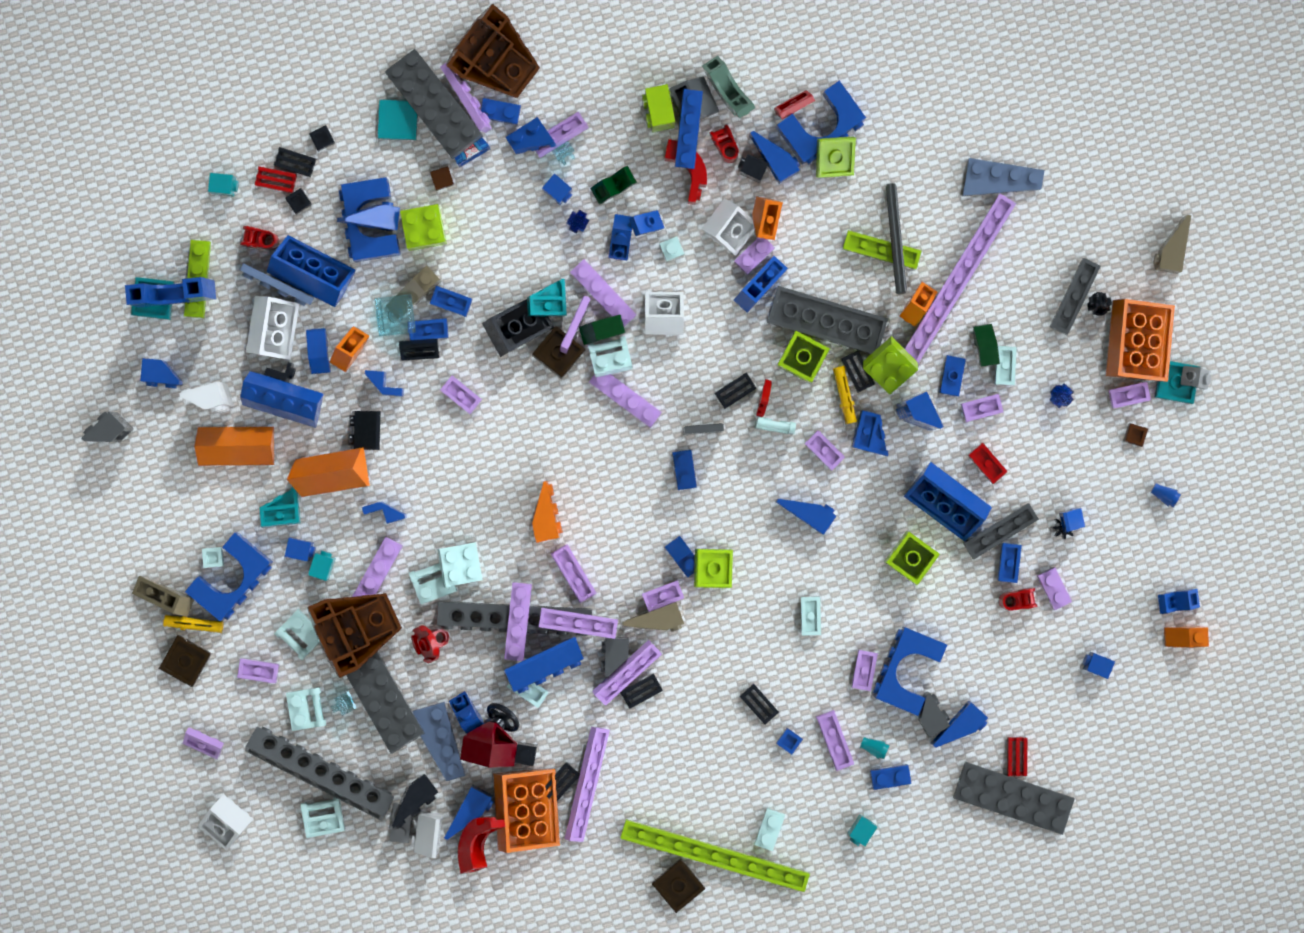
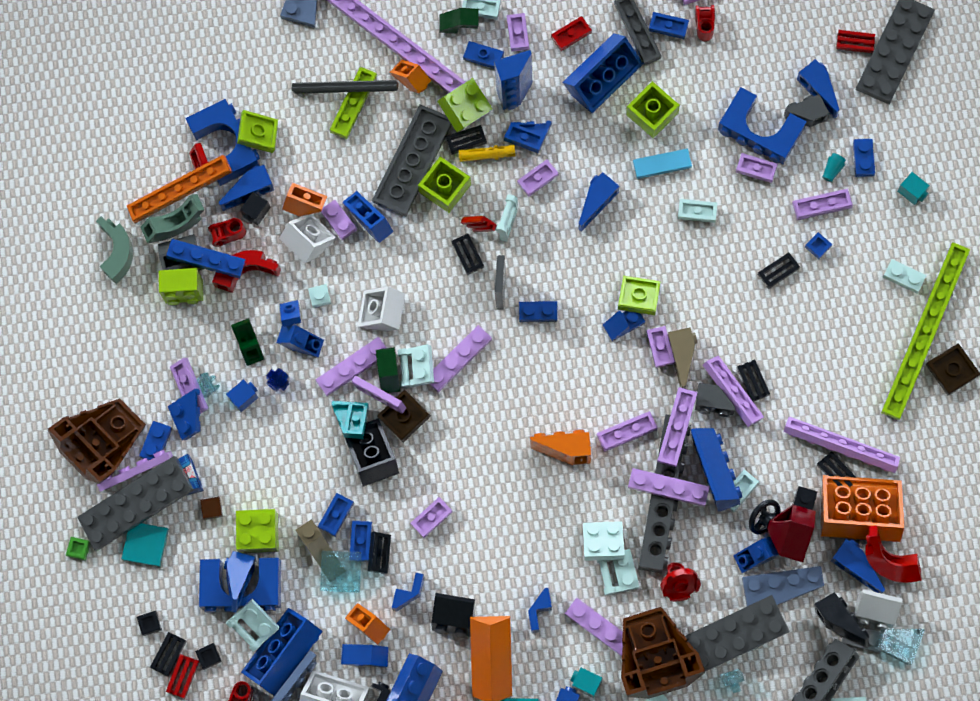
camera: 75 degrees left, 15 degrees down
none -> bright green tile [66,537,91,561]
none -> sand green arch [96,216,133,284]
none -> orange tile [127,155,232,223]
none -> light aqua plate [226,599,279,652]
none -> medium azure tile [633,148,692,179]
none -> clear light blue wing [875,629,925,665]

